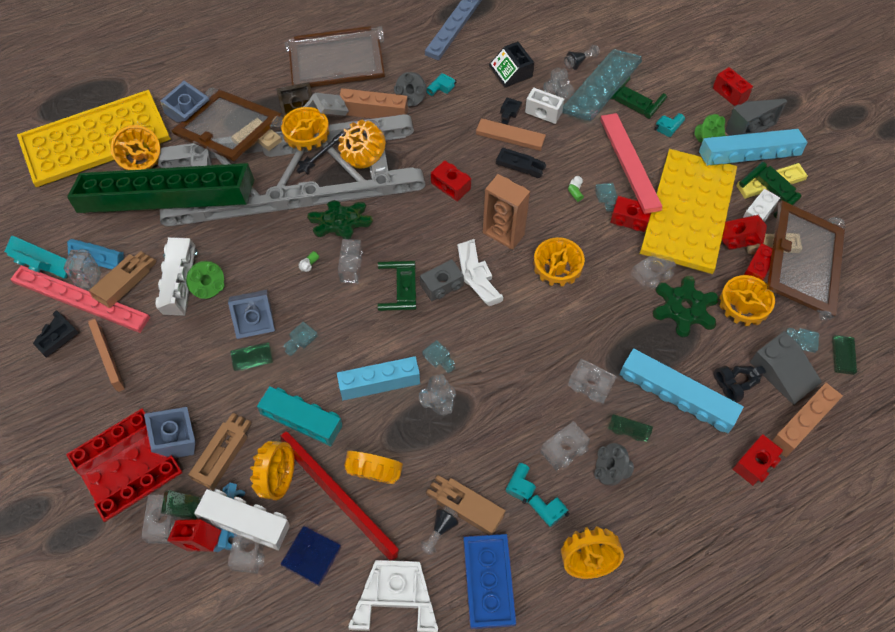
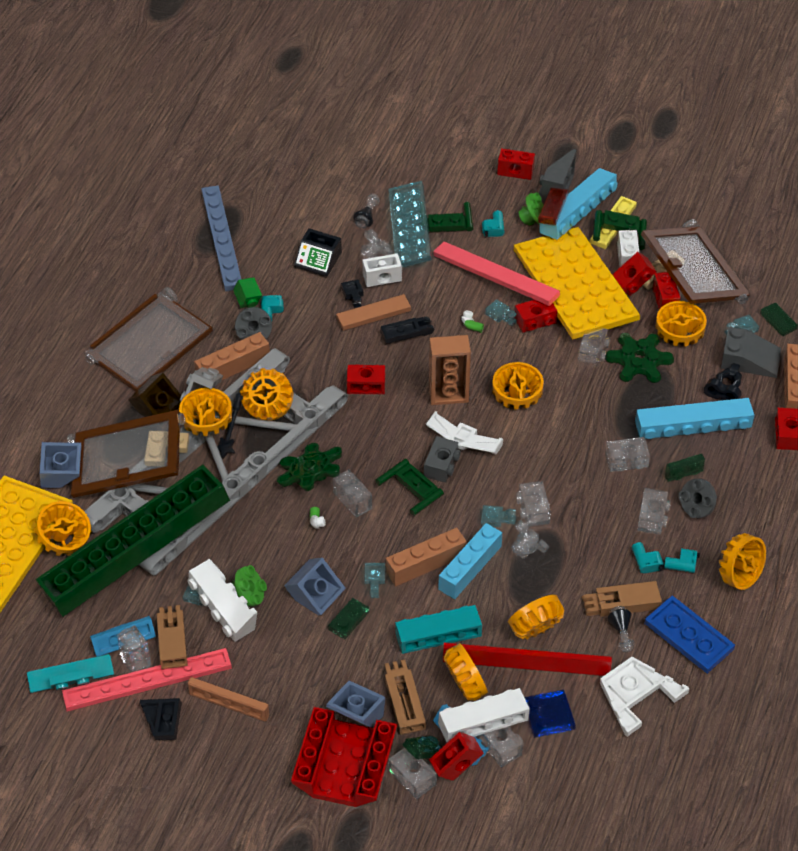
camera: 40 degrees left, 10 degrees down
none -> green brick [233,277,262,308]
none -> nougat brick [386,528,467,587]
none -> clear brick [516,481,551,527]
none -> clear red tile [538,188,568,225]

